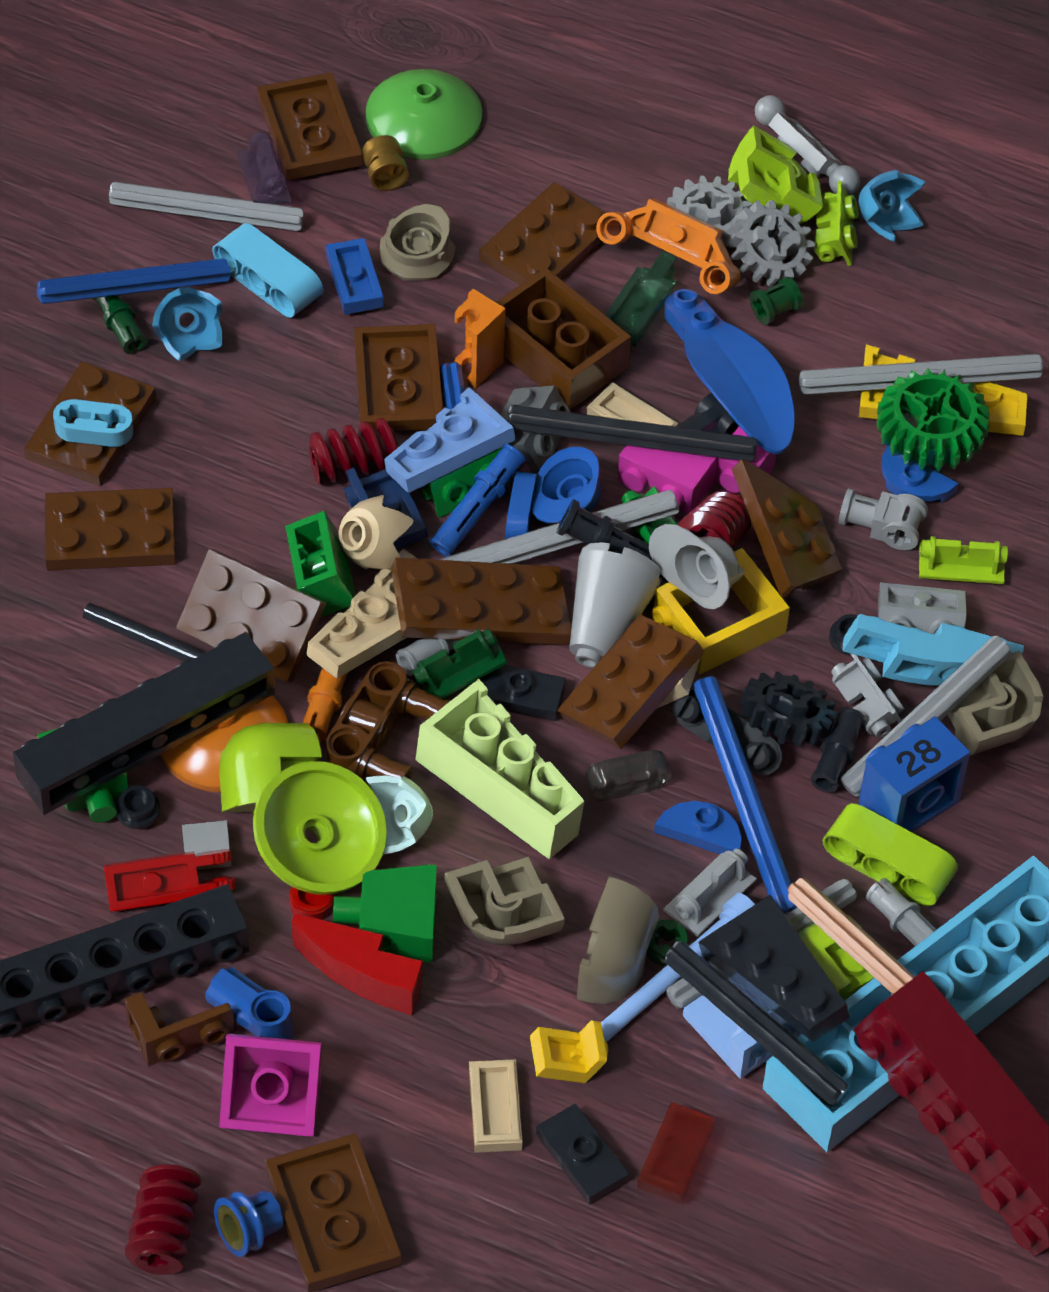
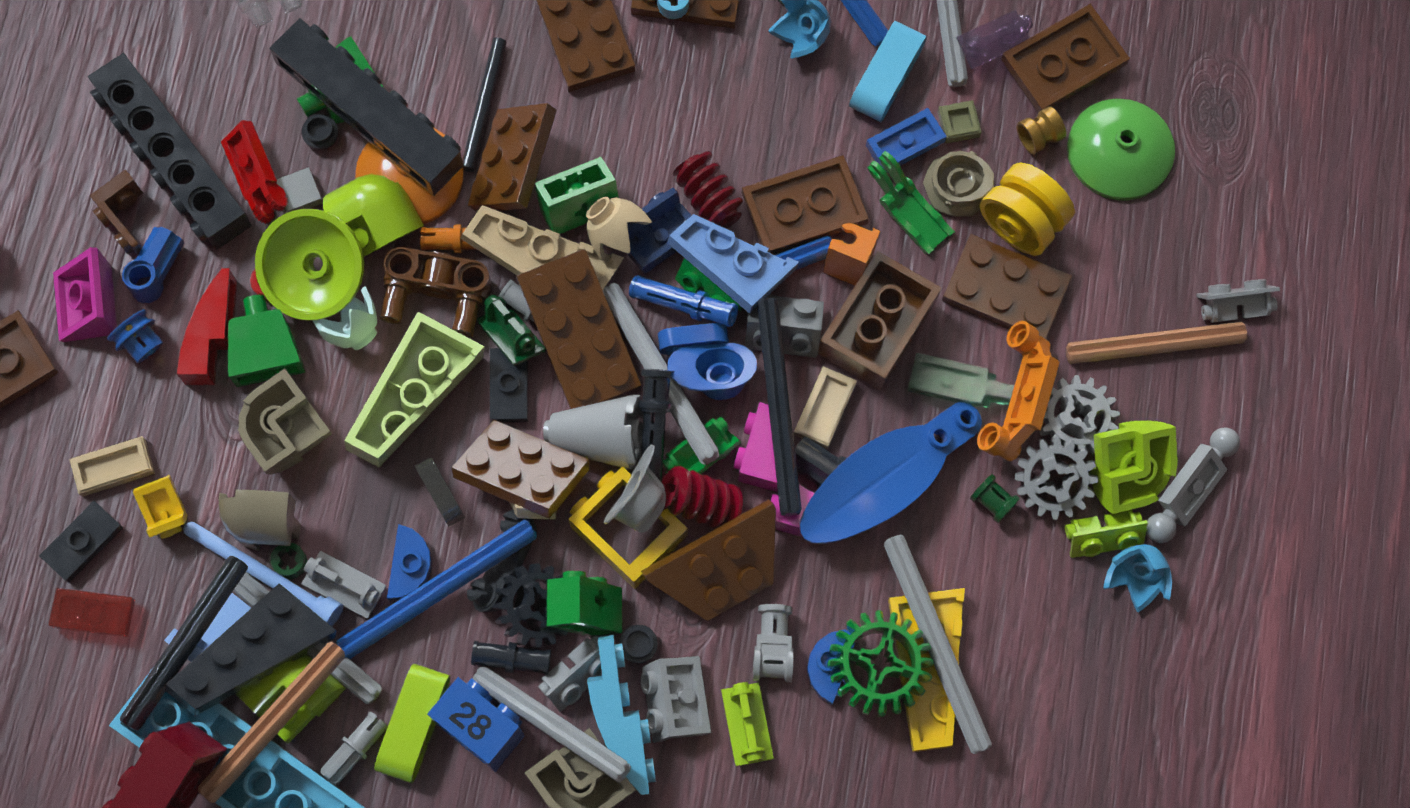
camera: 75 degrees right, 20 degrees up
none -> blue piece [107,309,164,364]
none -> green brick [547,571,622,637]
none -> green arm [867,151,955,254]
none -> olive tile [937,100,982,144]
none -> yellow wheel [980,162,1075,256]
none -> nougat axle [1066,322,1247,364]
none -> light grey hinge [1197,279,1280,323]

